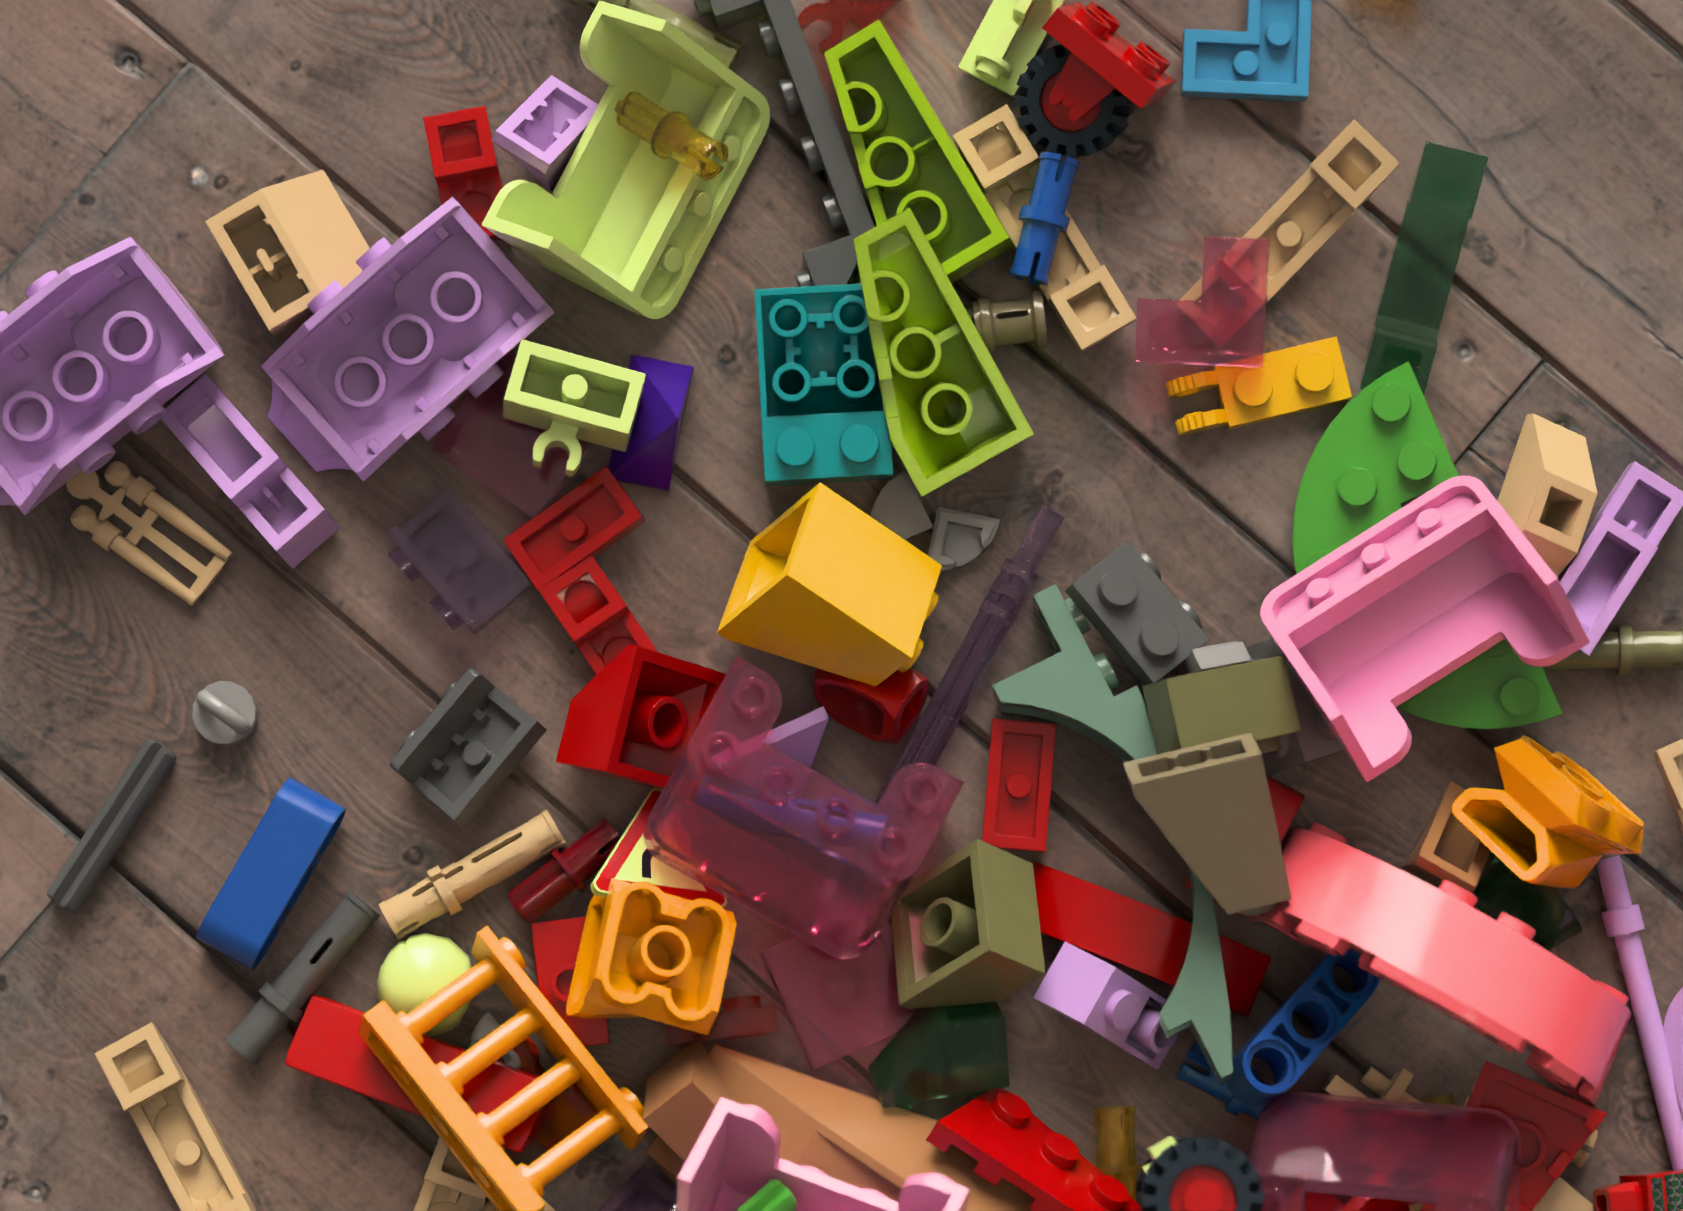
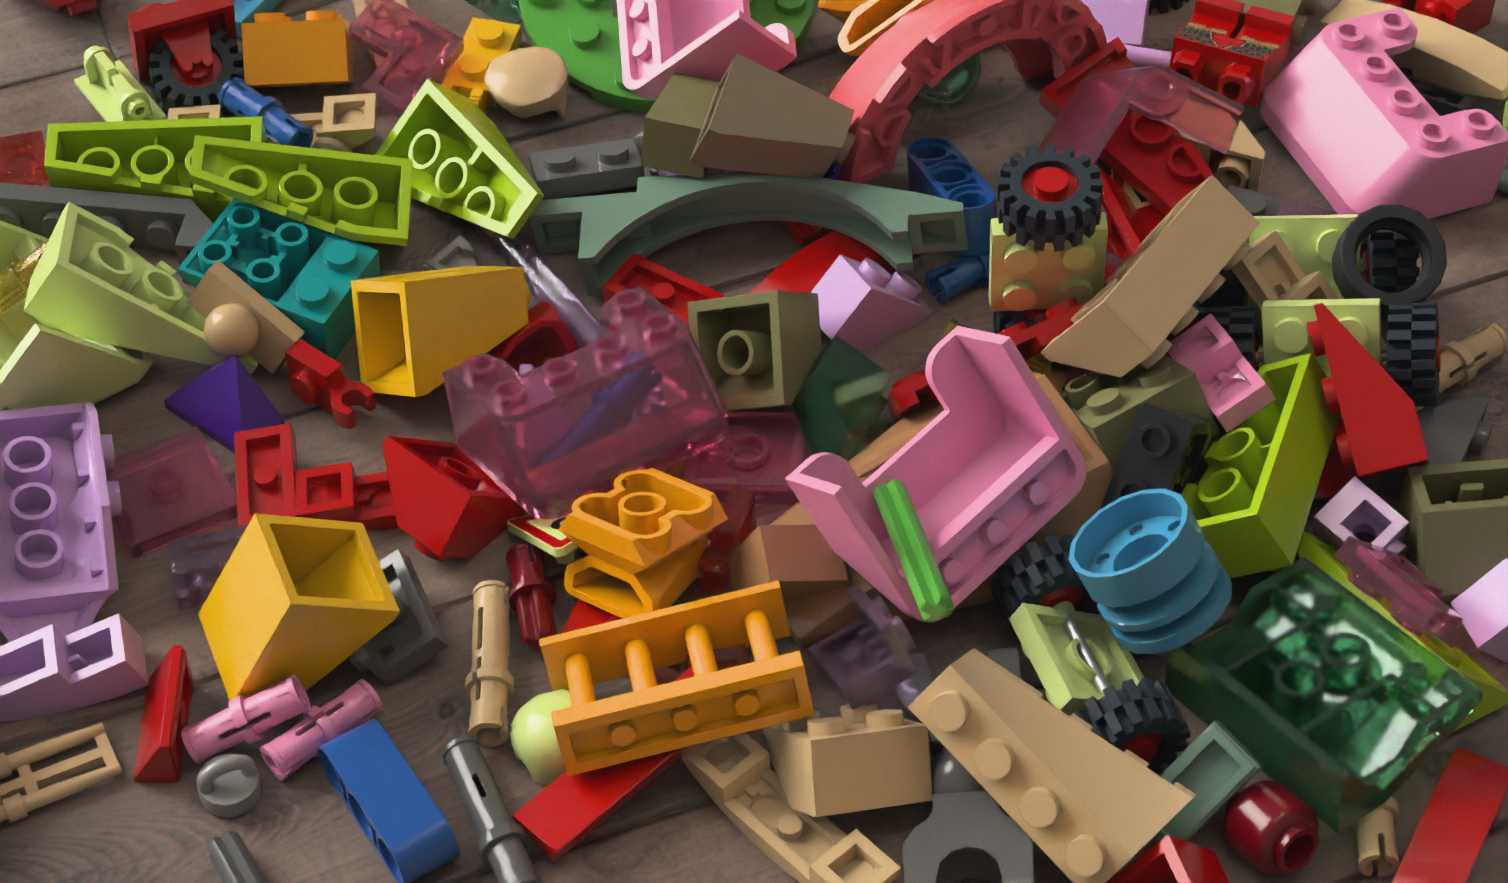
camera: 60 degrees left, 35 degrees down
yellowish green brick [503,339,646,477] -> none
none -> yellowish green wedge [24,202,258,374]
none -> red slope [133,645,194,783]
none -> bright pink pin [181,674,311,765]
none -> tan tile [187,260,305,374]
none -> yellow slope [198,513,400,701]
none -> light orange slope [241,10,355,88]
none -> bright pink pin [259,679,384,781]
none -> red plate [285,339,376,429]
none -> lime wedge [375,79,544,239]
none -> tan hair [485,46,568,118]

